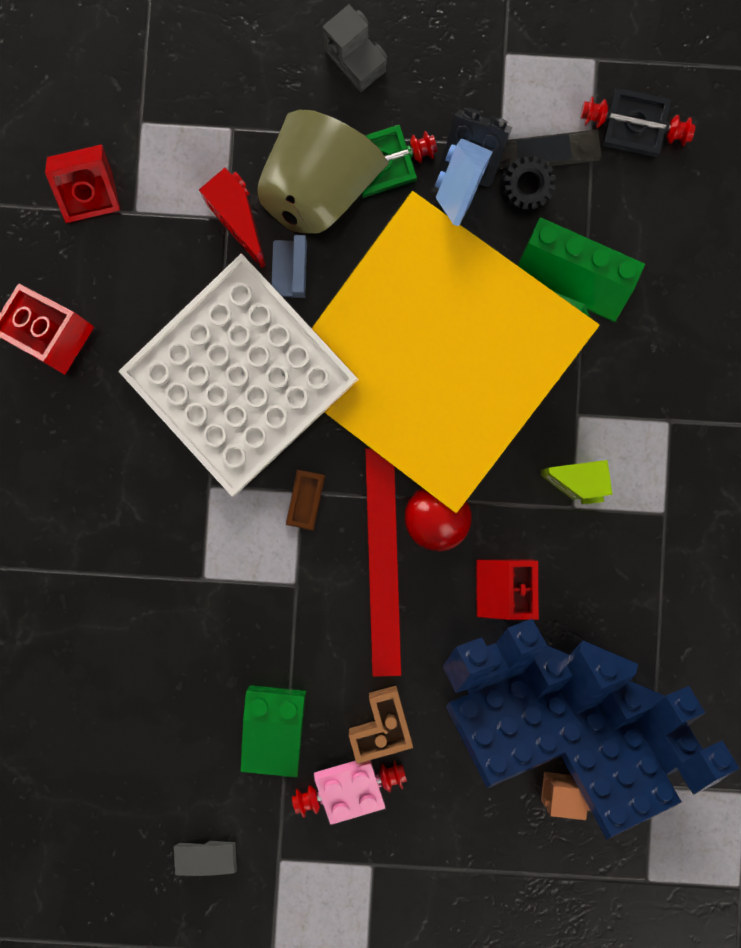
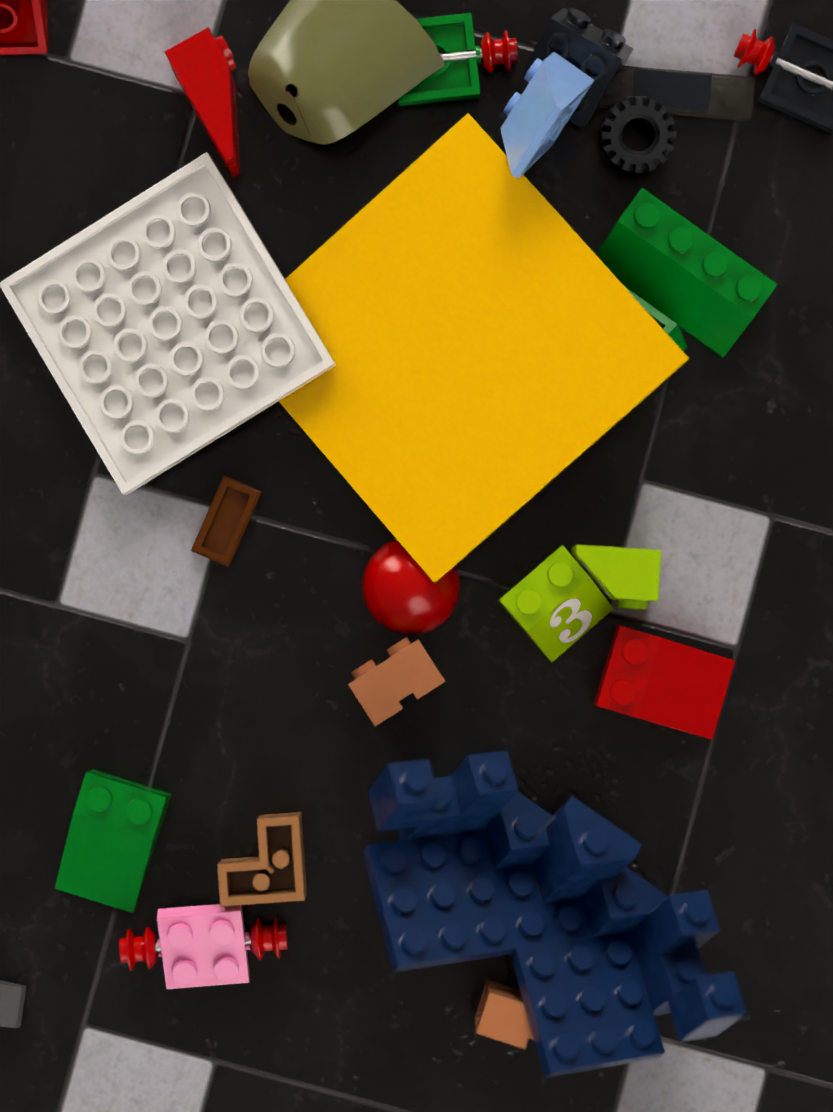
camera: 15 degrees right, 0 degrees up
sand blue panel [272,235,307,298] -> none
red tile [366,449,401,677] -> none
red slope [476,559,539,620] -> none
none -> nougat brick [348,637,445,726]
none -> lime slope [498,545,614,663]
none -> red slope [593,625,735,740]

